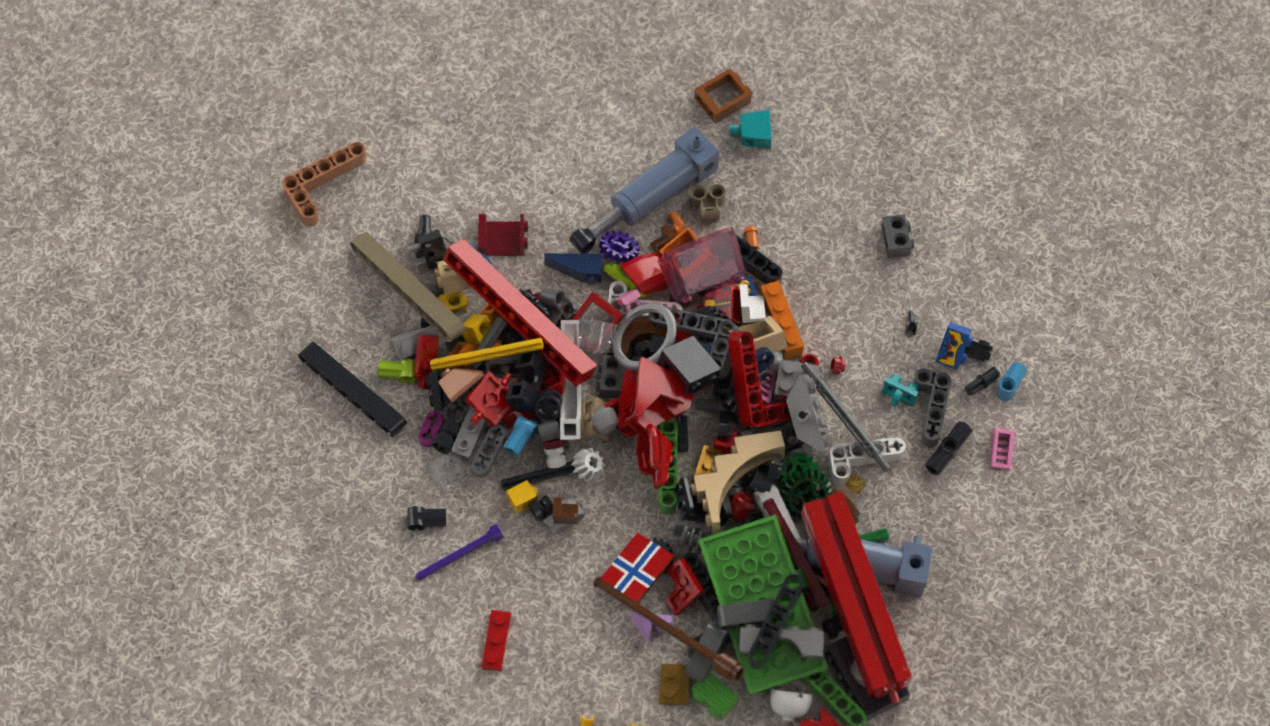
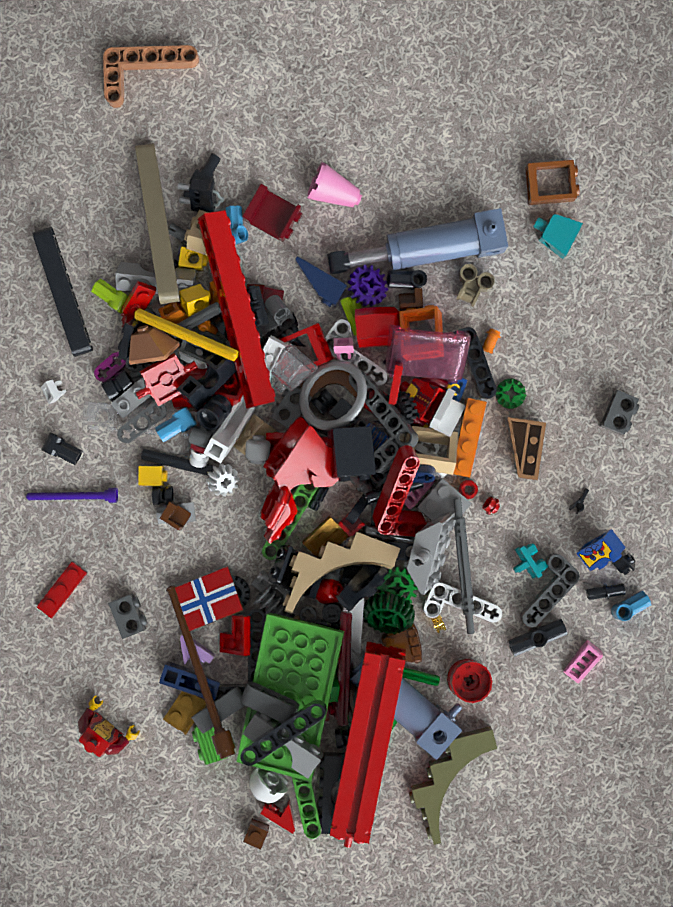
camera: 25 degrees right, 25 degrees up
orange arm [668,211,685,235] -> none
none -> white tile [41,379,66,404]
none -> dark grey brick [108,593,148,639]
none -> dark blue slope [159,661,221,701]
none -> bright pink cone [307,162,362,208]
none -> black piece [386,270,427,290]
none -> red tile [388,362,404,405]
none -> olive arch [409,726,497,845]
none -> red wheel [447,658,493,703]
none -> green gear [495,378,526,409]
none -> medium nougat wedge [508,417,546,481]

